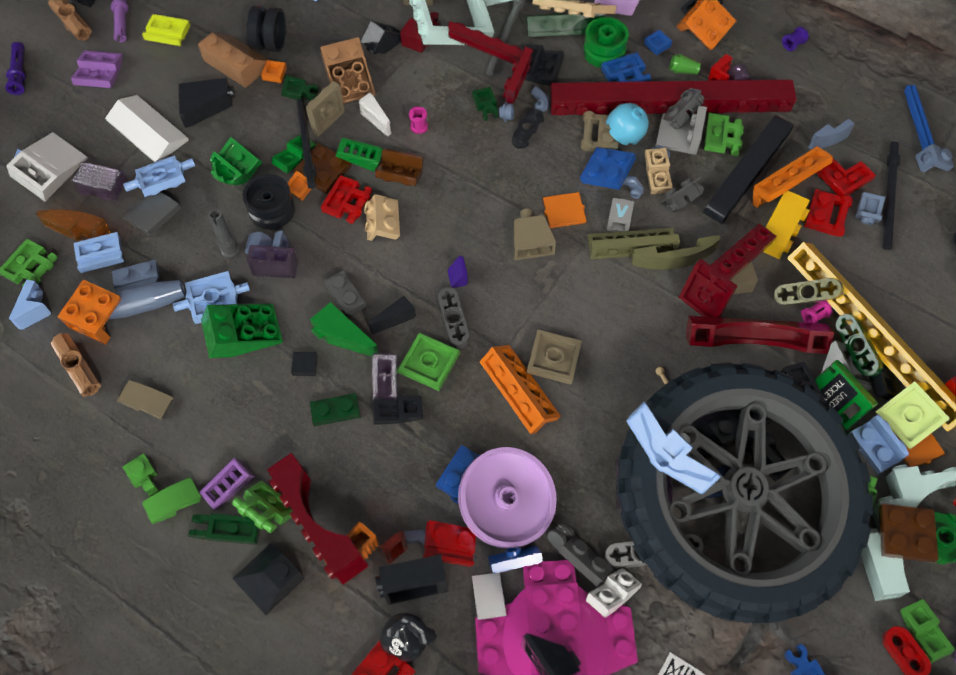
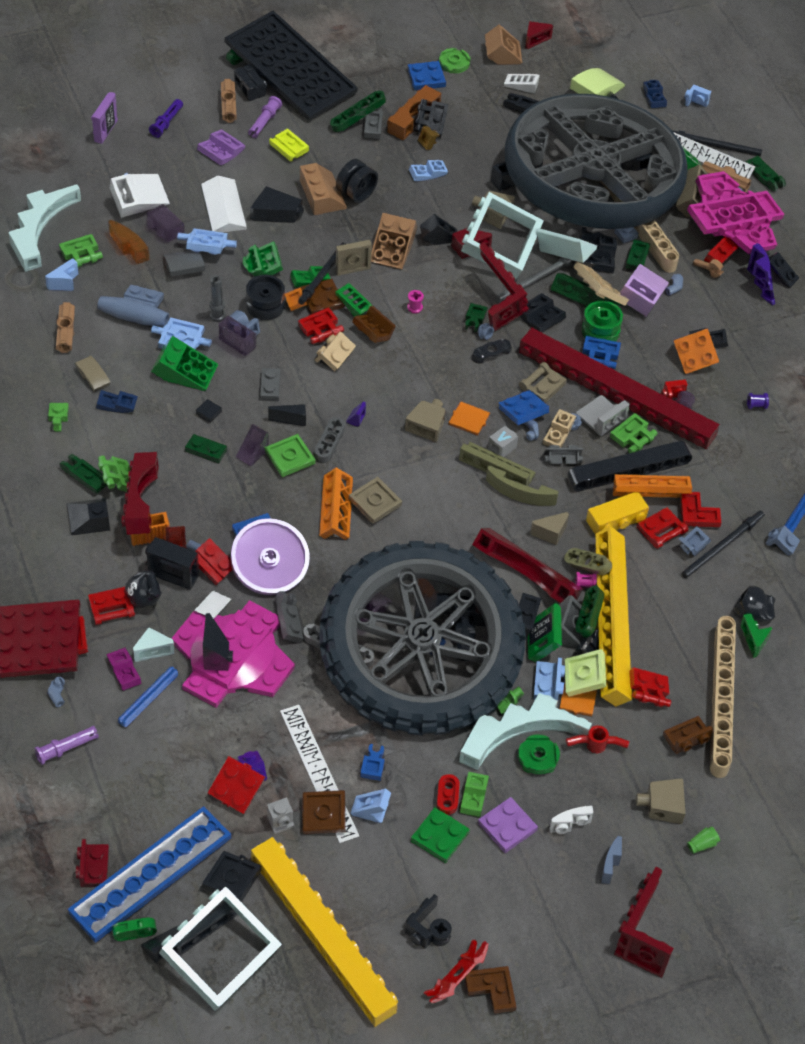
camera: 30 degrees right, 10 degrees down
orange bracket [57,280,121,345] -> none
light blue plate [74,232,124,273] -> none
bright green slope [142,477,201,525] -> none
medium lavender slope [199,458,256,510] -> none
orange plate [261,60,287,83] -> none
dark green plate [281,75,319,101] -> none
green slope [310,302,379,358] -> none
white slope [359,93,391,136] -> none
black slope [372,396,423,425] -> none
plate [488,545,543,573] -> none
sand blue arm [531,86,550,112] -> none
white slope [586,568,642,617] -> none
medium azure cylinder [606,103,649,145] -> none
light blue plate [627,401,722,495] -> none
blue plate [644,30,672,55] -> none
dark grey hinge [663,88,705,129] -> none
bright green cone [669,54,701,74] -> none
dark red bracket [678,224,777,317] -> none
sand blue slope [808,119,855,150] -> none
reddish brown plate [879,504,938,563] -> none
none -> dark blue slope [96,390,138,413]

